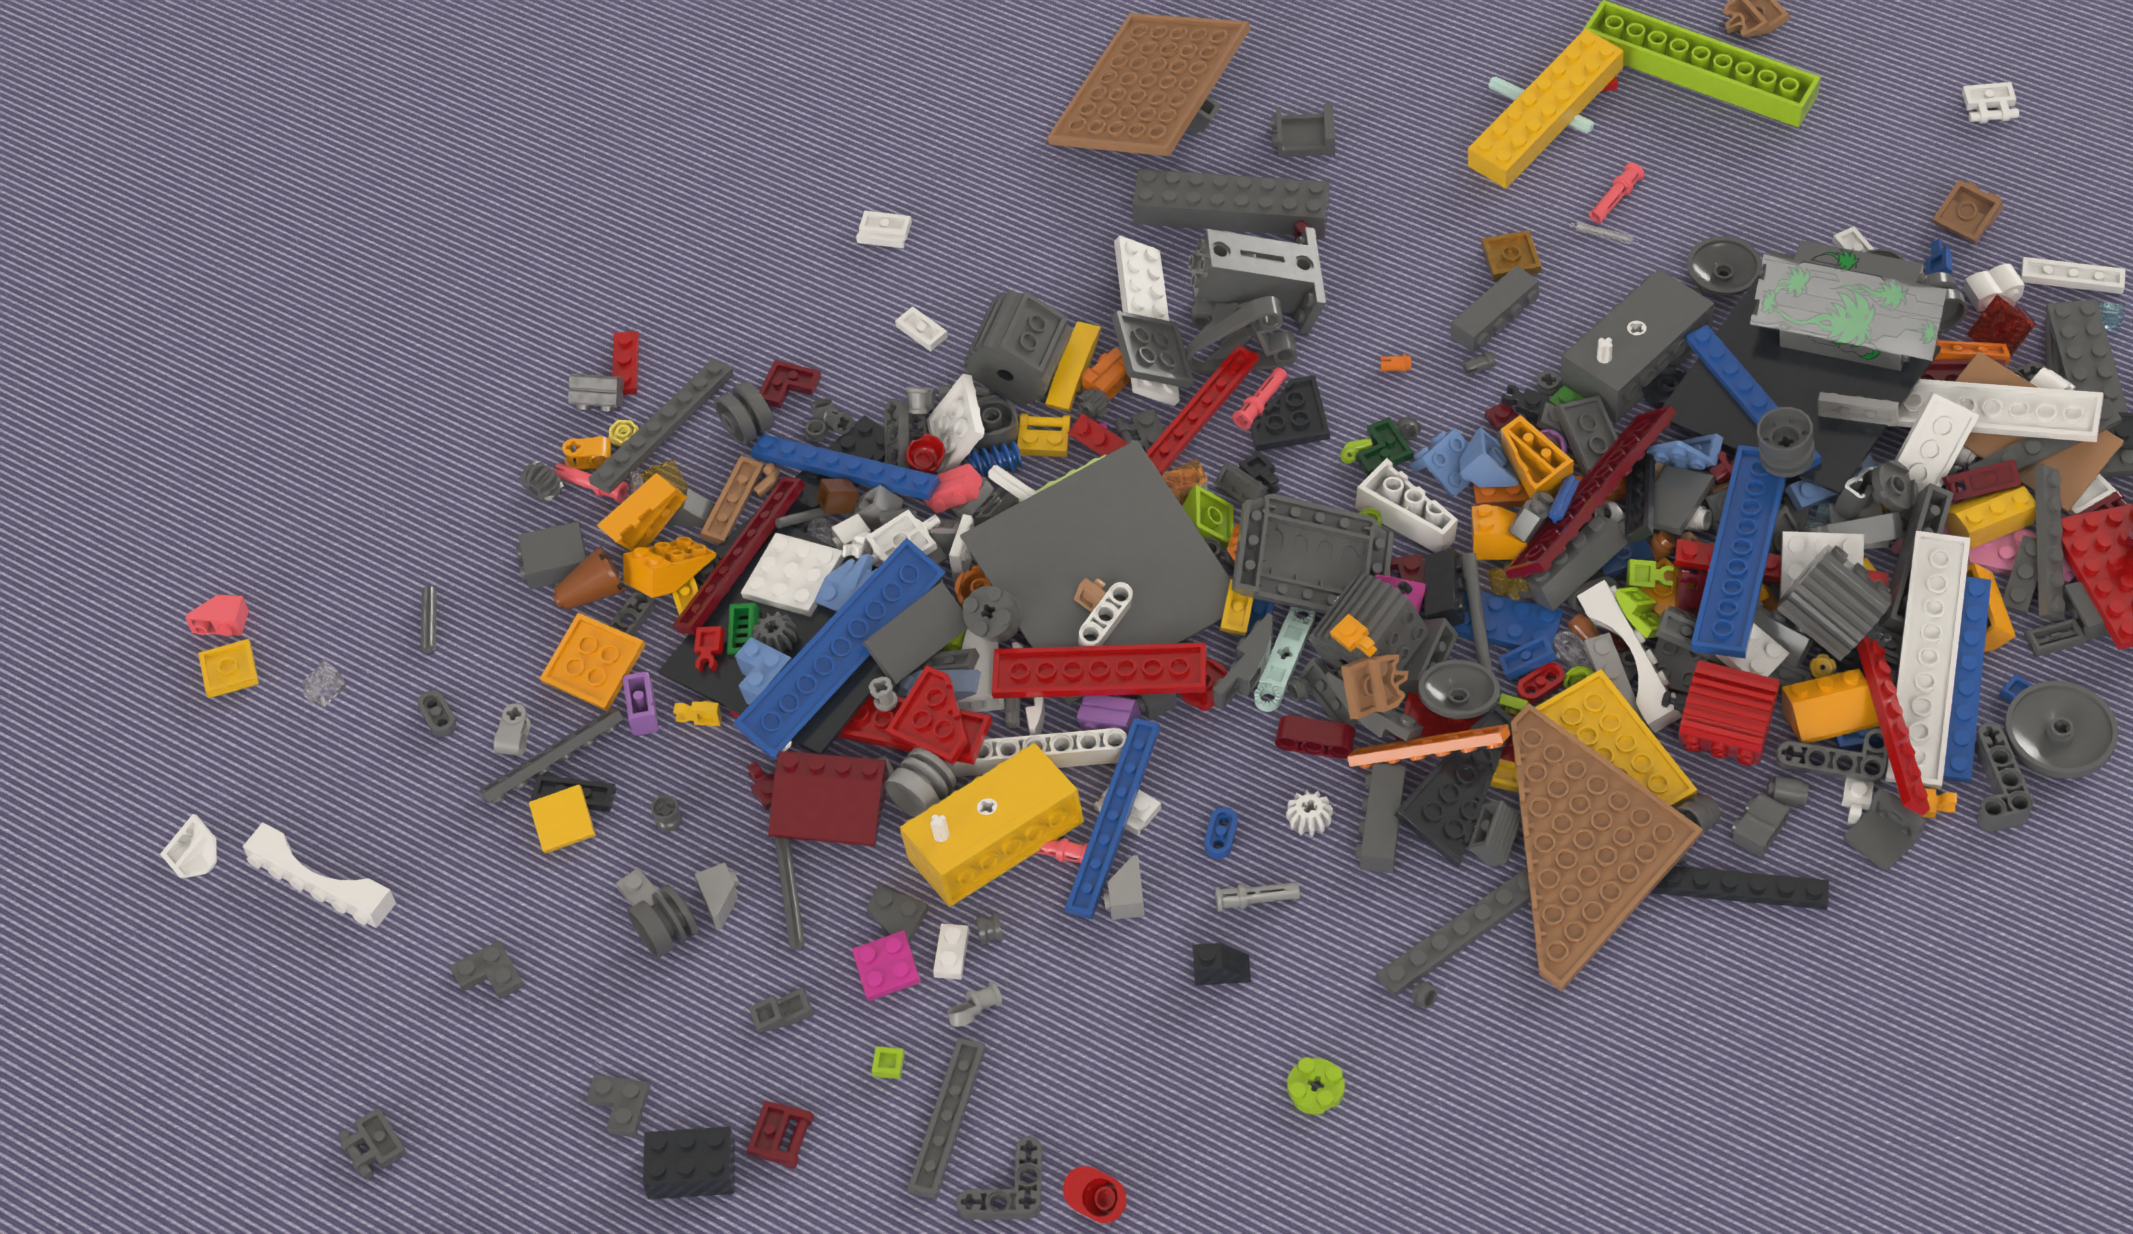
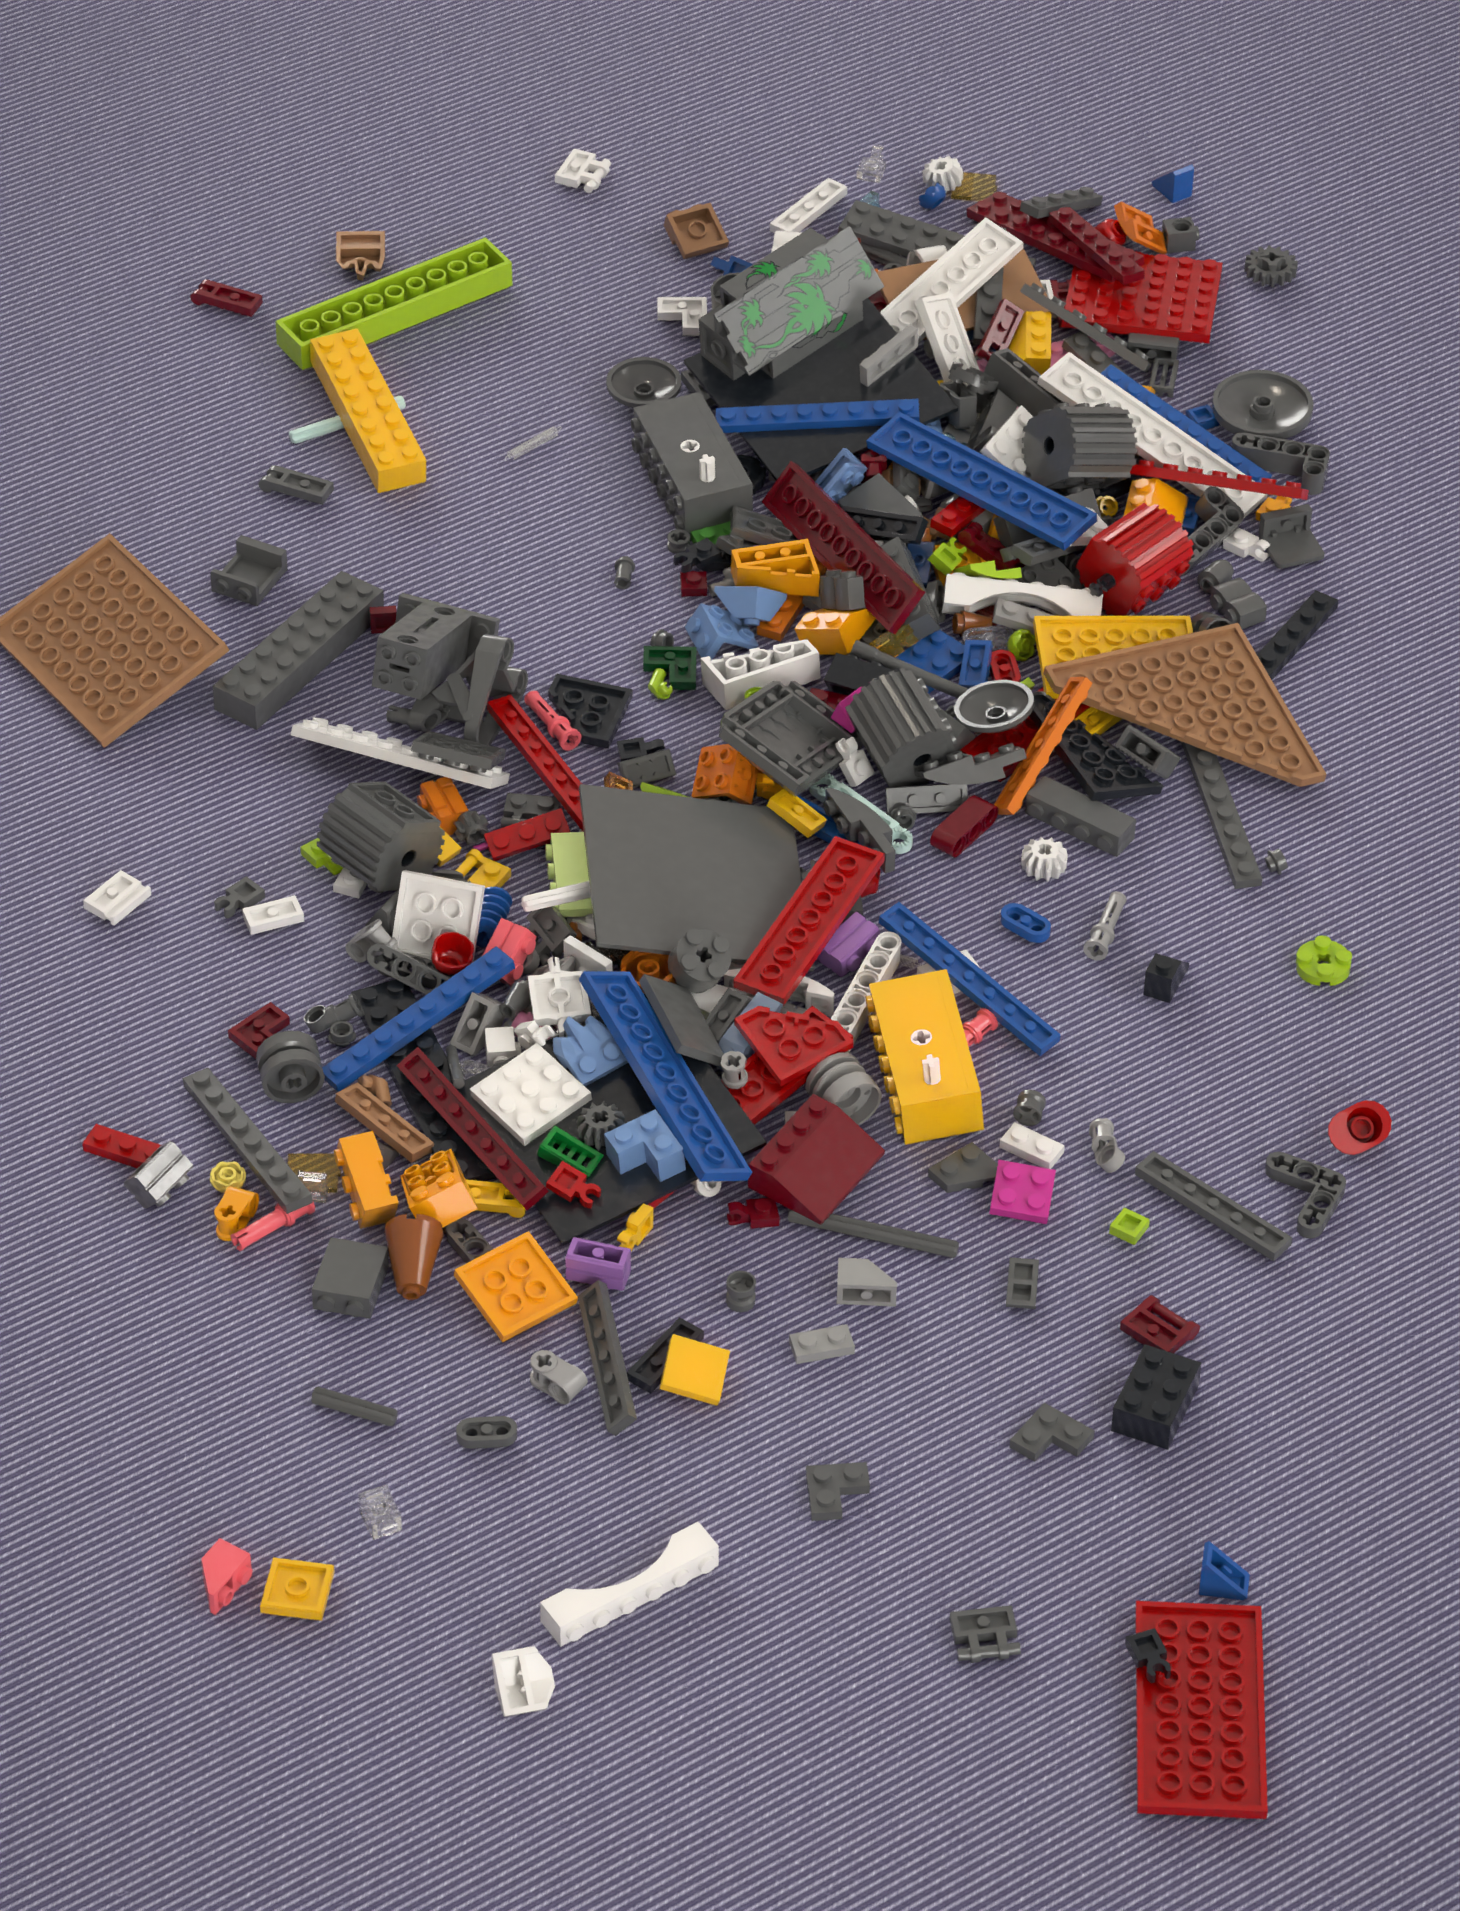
camera: 70 degrees left, 10 degrees down
dark grey gear [519,461,564,503] -> none
dark grey wheel [627,885,698,958] -> none
reddish brown brick [817,479,859,514] -> none
medium nougat tile [1073,578,1106,613] -> none
white beam [1078,582,1133,646] -> none
light grey slope [1103,855,1145,920] -> none
light orange plate [1330,614,1377,657] -> none
medium nougat plate [1341,655,1408,719] -> none
orange pin [1381,353,1412,373] -> none
dark grey brick [1451,265,1539,353] -> none
pearl gold plate [1481,230,1542,281] -> none
blue axle [1548,475,1579,523] -> none
coral pin [1589,162,1645,223] -> none
dark grey wheel [1757,407,1815,477] -> none
none -> dark grey plate [214,876,265,918]
none -> dark grey plate [258,465,334,505]

